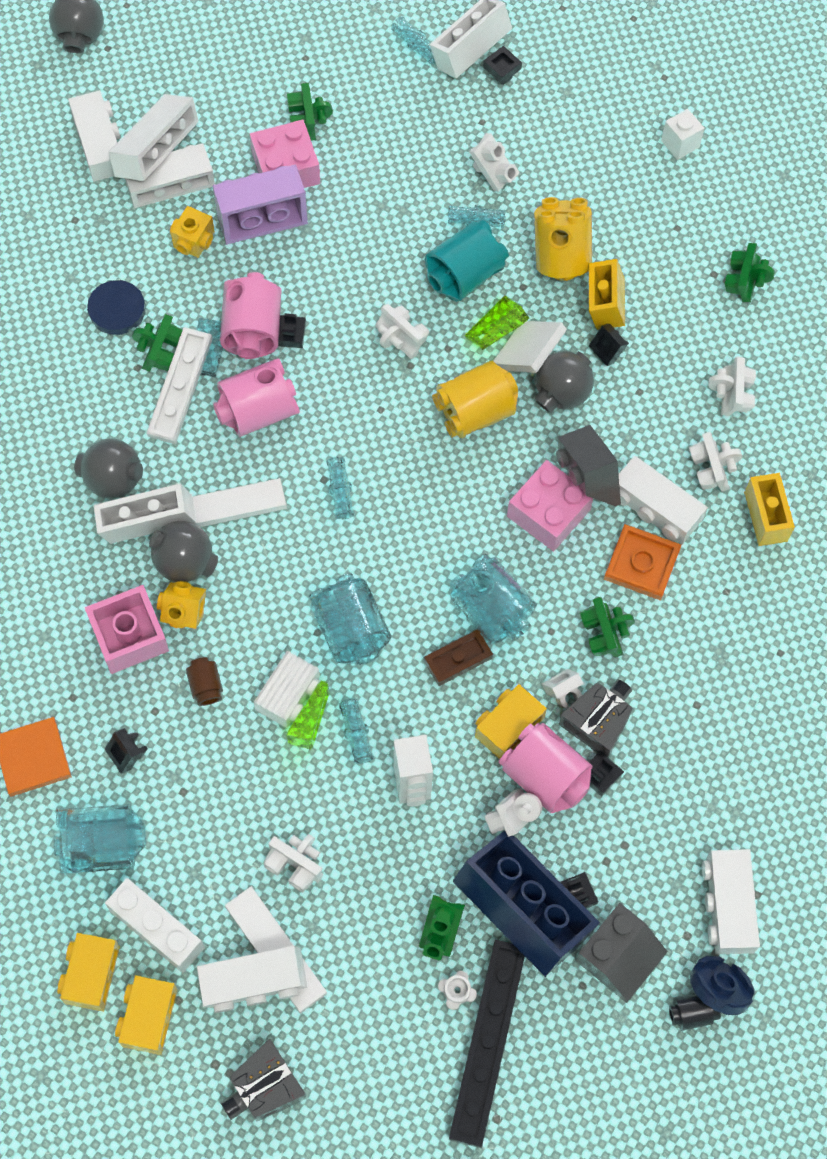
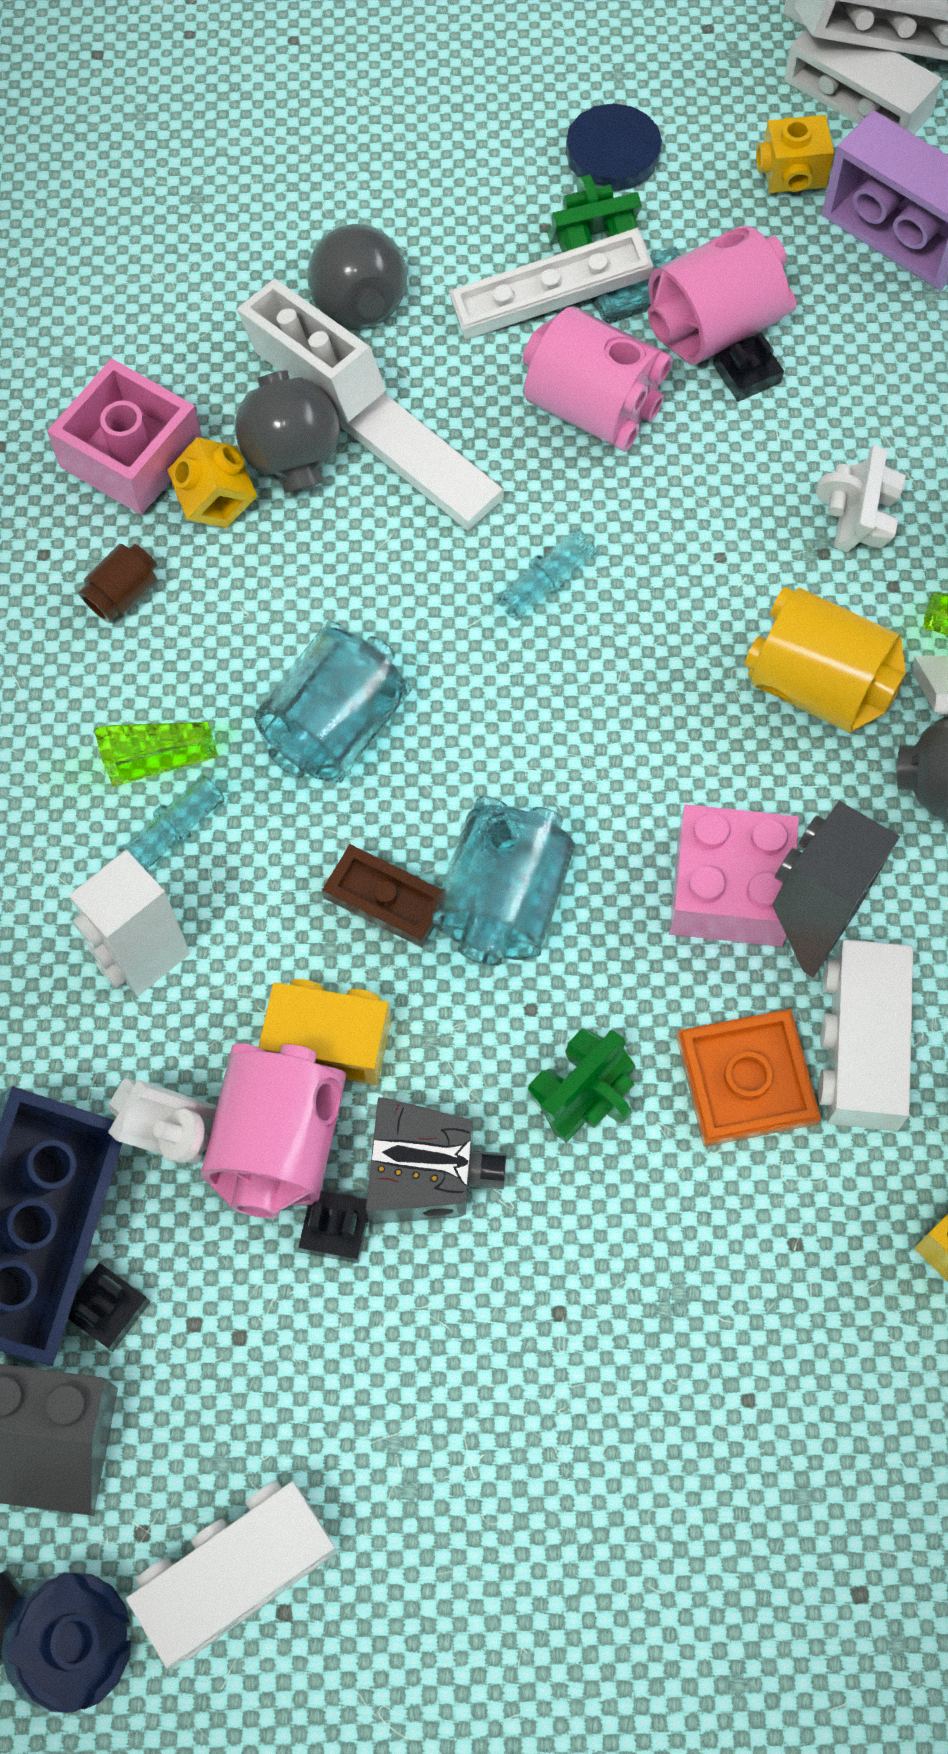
camera: 60 degrees right, 0 degrees up
white brick [254,651,322,728] -> none
white tile [542,669,584,709] -> none

